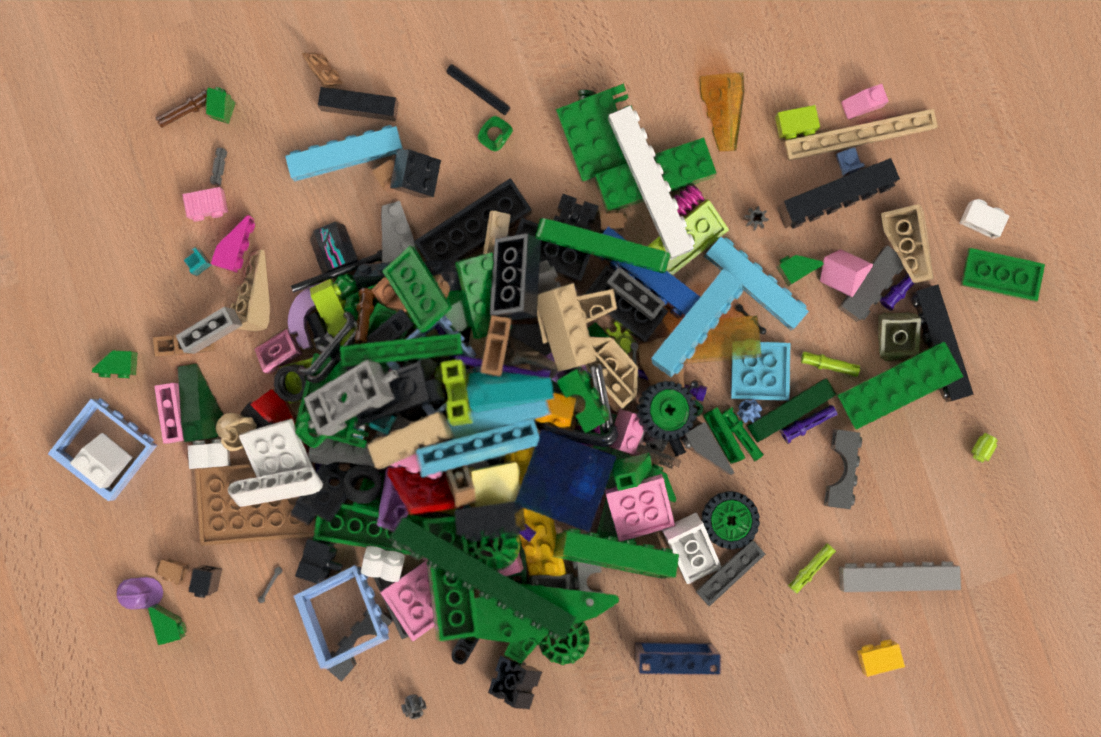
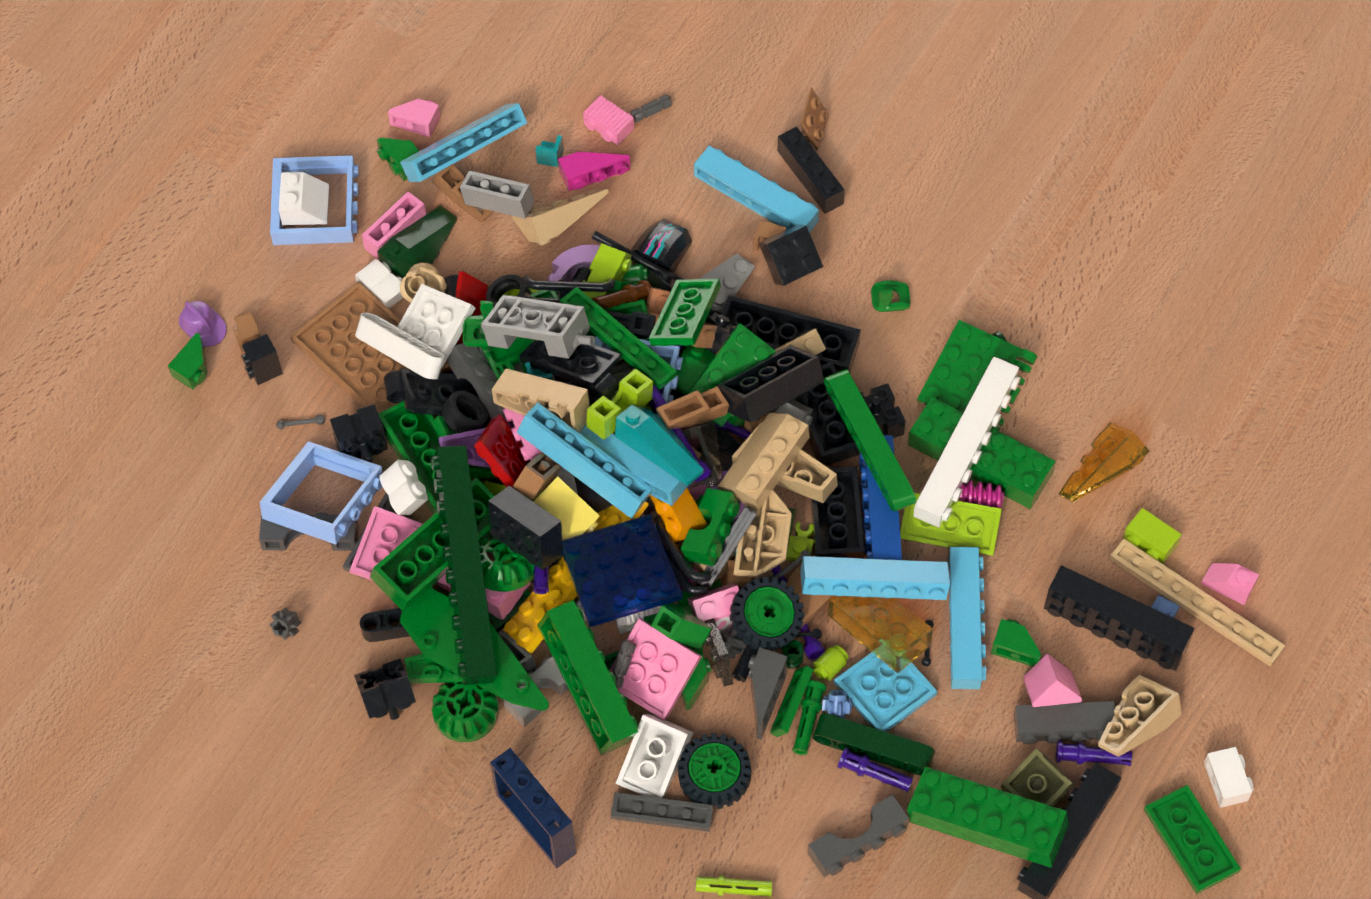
camera: 50 degrees right, 25 degrees down
reddish brown pin [156,88,207,128] -> none
green slope [206,87,236,124] -> none
bright pink slope [255,329,303,374] -> none
black axle [446,64,511,115] -> none
medium nougat brick [599,210,627,233] -> none
dark grey brick [606,267,666,321] -> none
dark grey gear [744,206,769,231] -> none
lime pin [801,351,860,377] -> none
none -> bright pink slope [388,99,441,138]
none -> medium azure brick [400,103,527,182]
none -> dark grey axle [612,640,636,688]
none -> lime brick [813,645,849,681]

